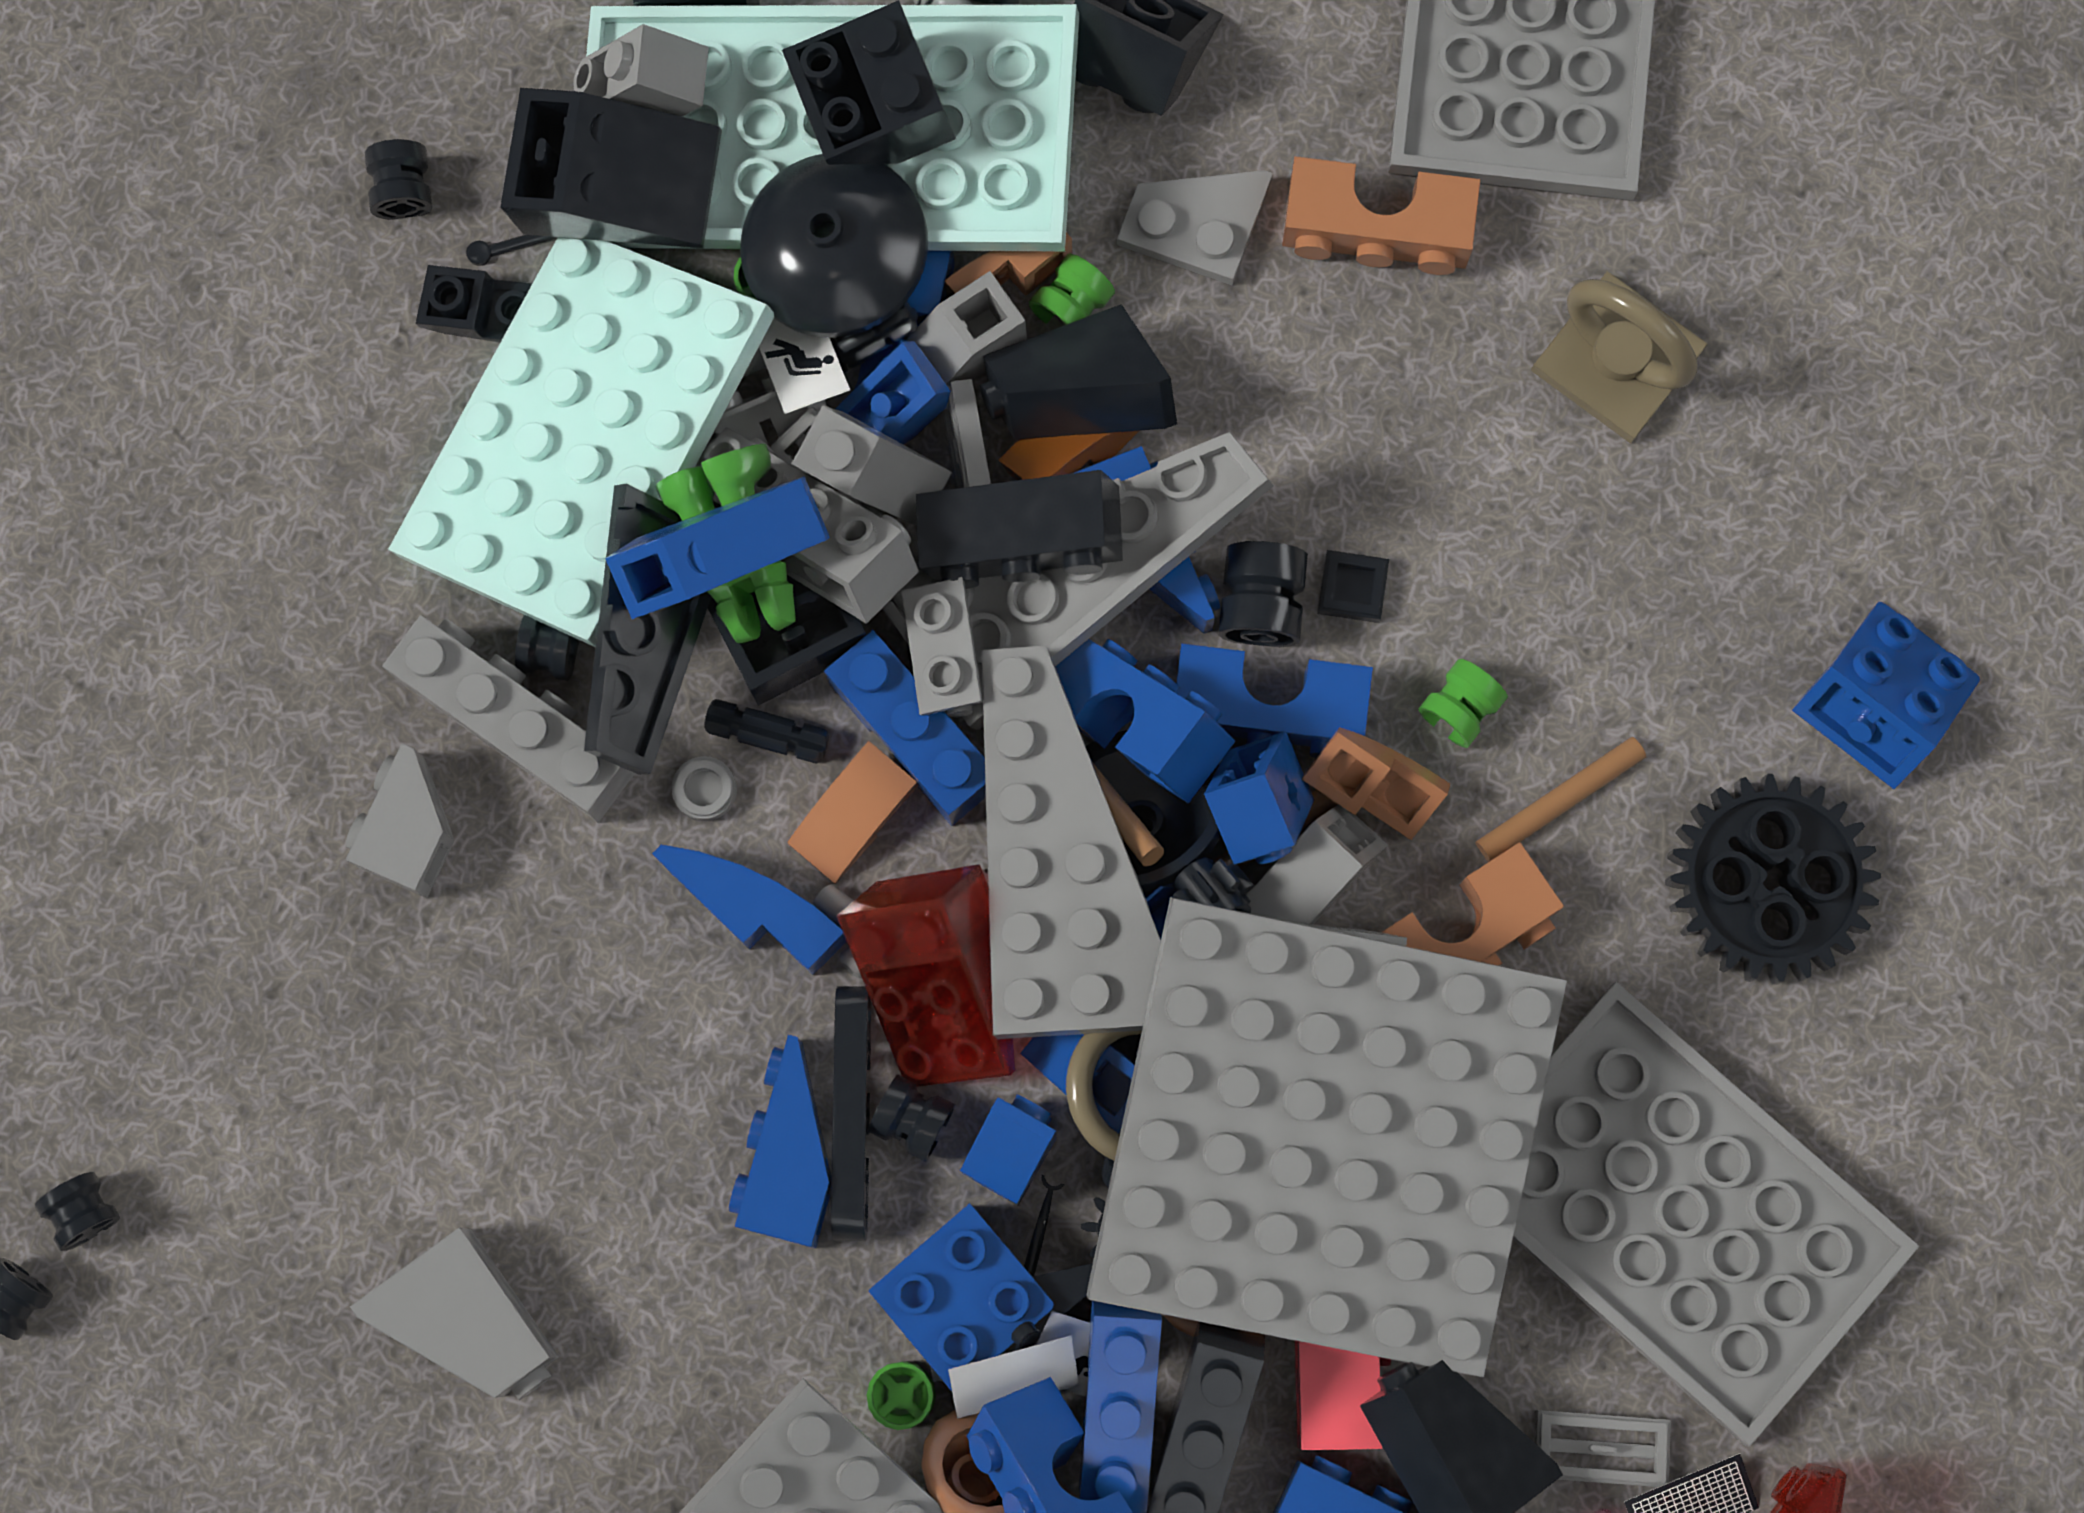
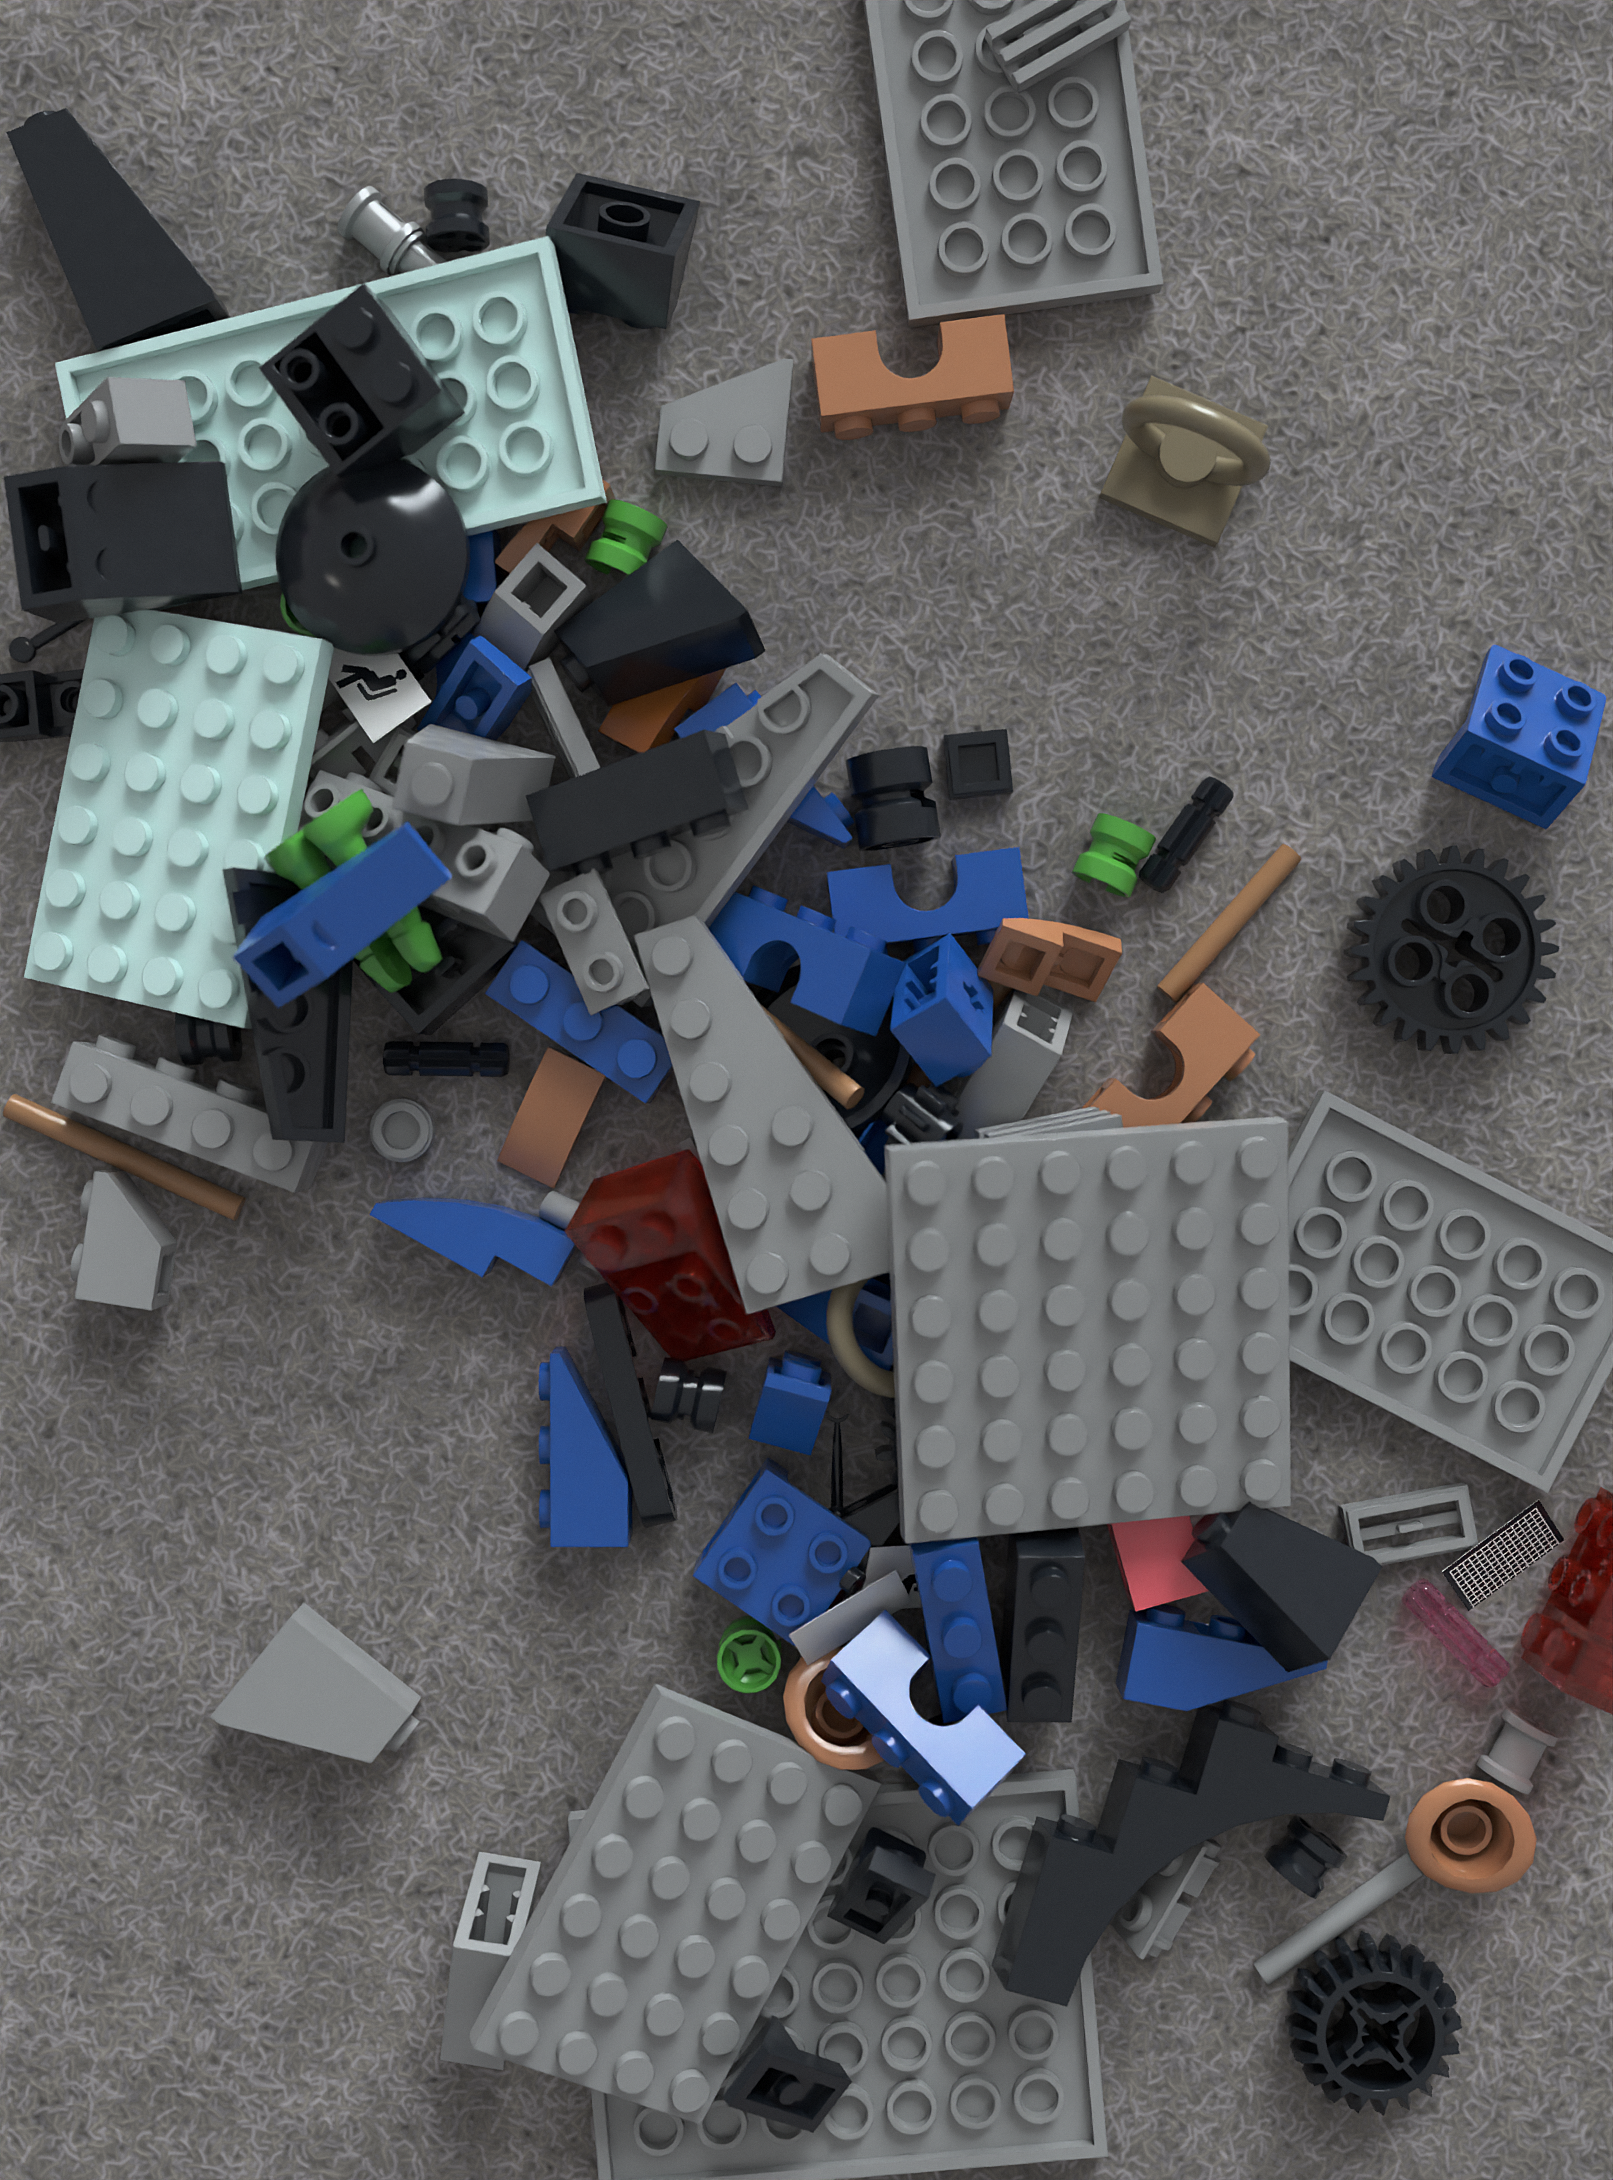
camera: 25 degrees left, 10 degrees up
none -> medium nougat bar [3,1094,246,1221]
none -> black axle [1139,776,1234,893]

